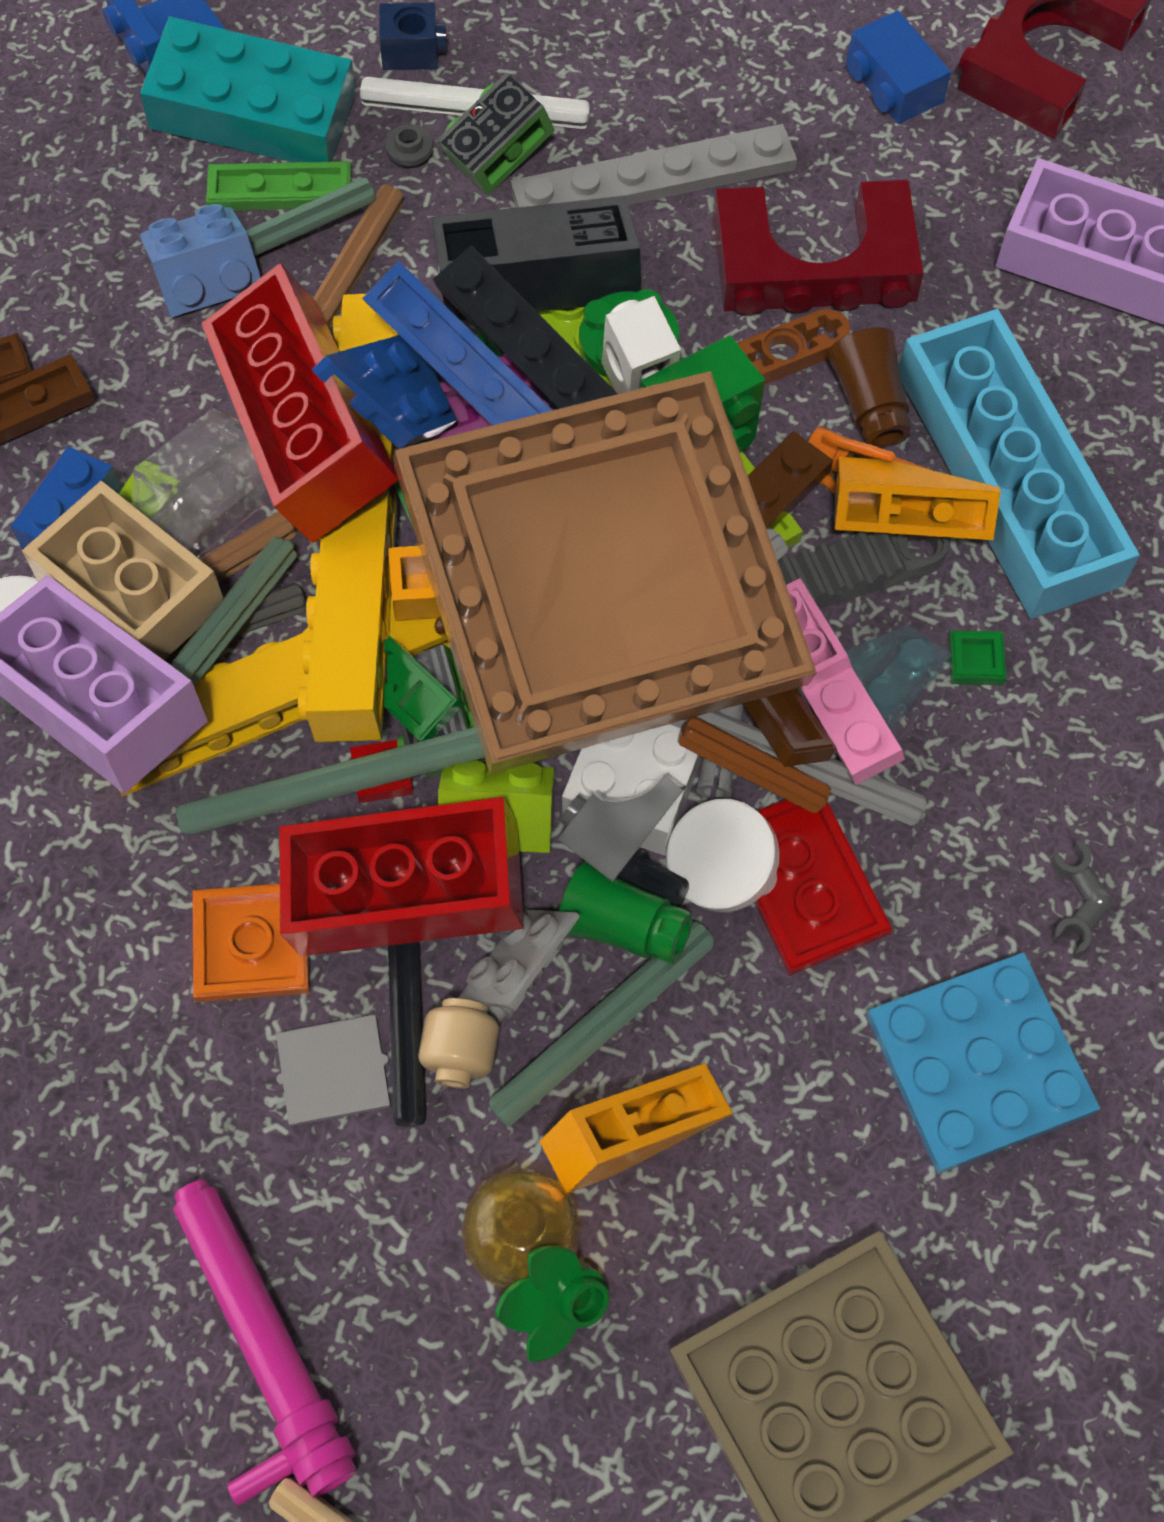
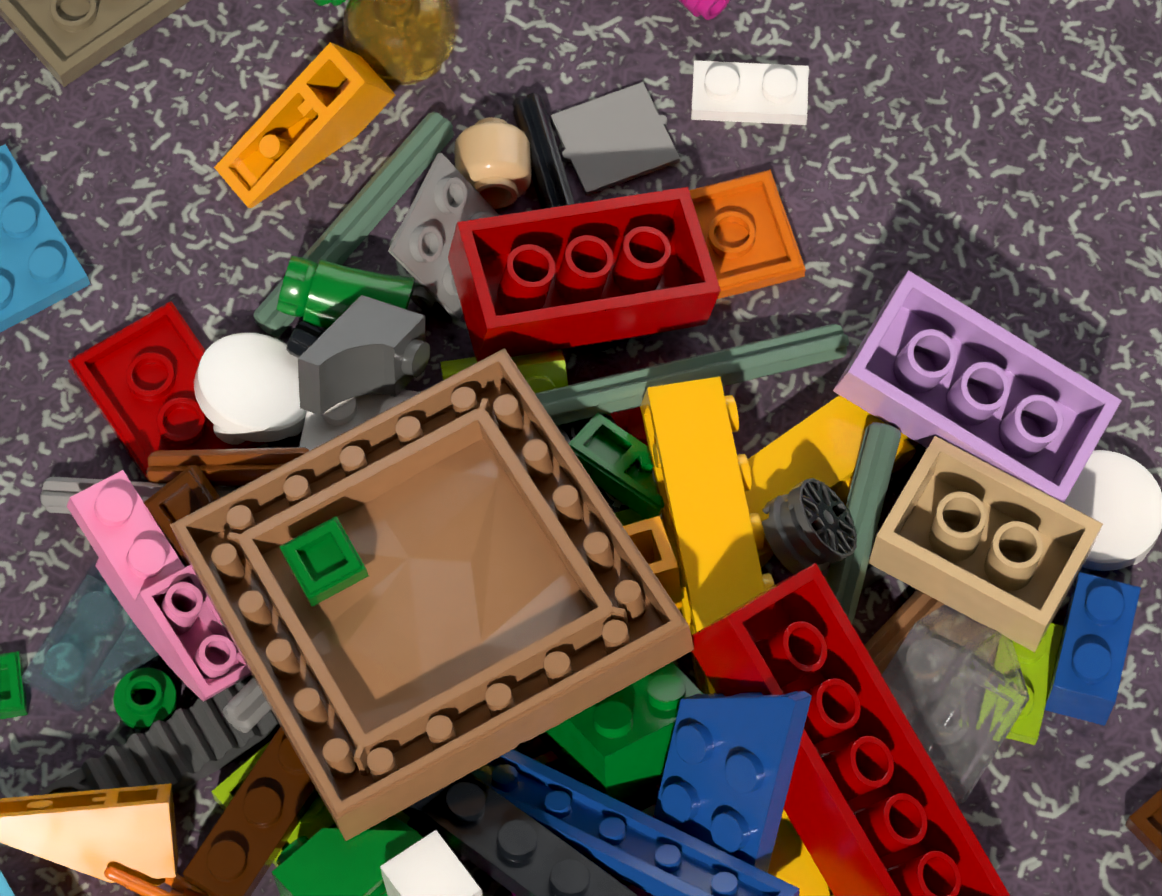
camera: 170 degrees right, 0 degrees up
none -> green plate [113,668,177,730]
none -> green tile [279,516,369,607]
none -> white plate [691,60,809,125]
none -> dark grey wheel [762,478,857,574]

